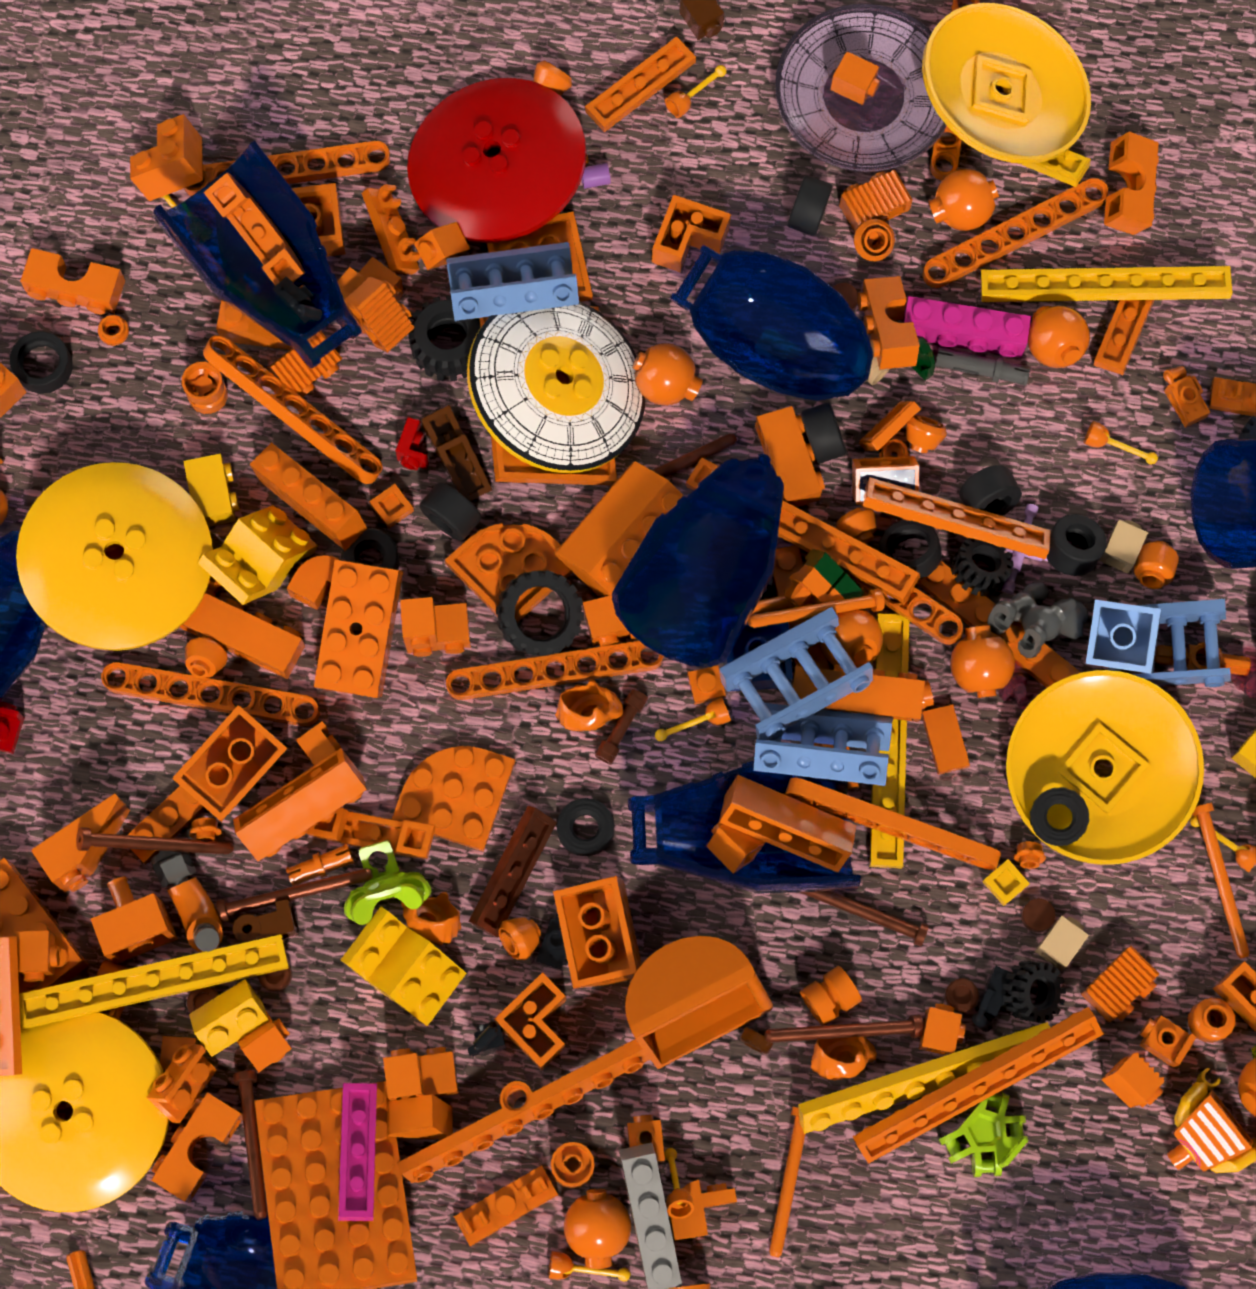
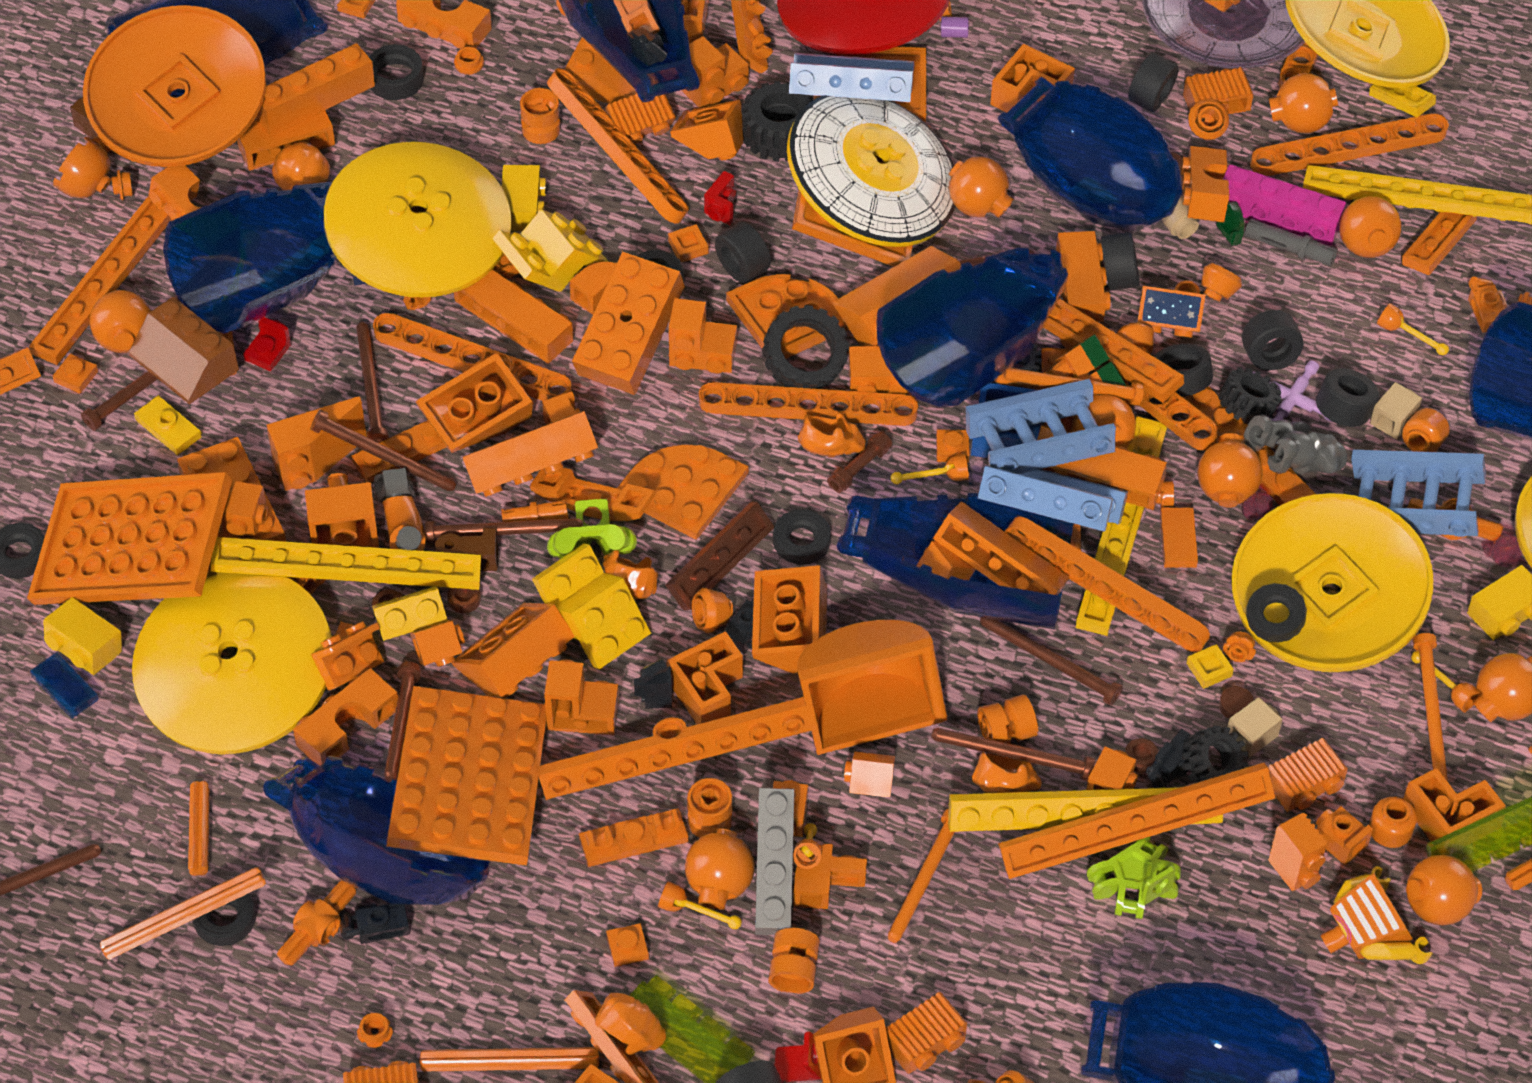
camera: 15 degrees right, 20 degrees down
orange cone [185,637,228,678] -> none
orange plate [189,817,222,841] -> none
orange brick [250,442,367,551] -> none
dark pink plate [338,1083,377,1221] -> none
orange brick [344,277,415,353] -> none
orange slope [387,1094,453,1140] -> none
orange brick [414,222,470,270] -> none
reddish brown slope [418,404,492,501] -> none
reddish brown tile [739,1027,774,1055] -> none
orange tile [859,401,921,451] -> none
orange plate [863,477,1051,559] -> none
light blue brick [1086,600,1162,673] -> none
orange arch [1104,131,1159,235] -> none
none -> copper bar [356,321,390,443]
none -> orange slope [452,603,575,698]
none -> orange slope [670,100,743,160]
none -> brick [844,751,895,797]

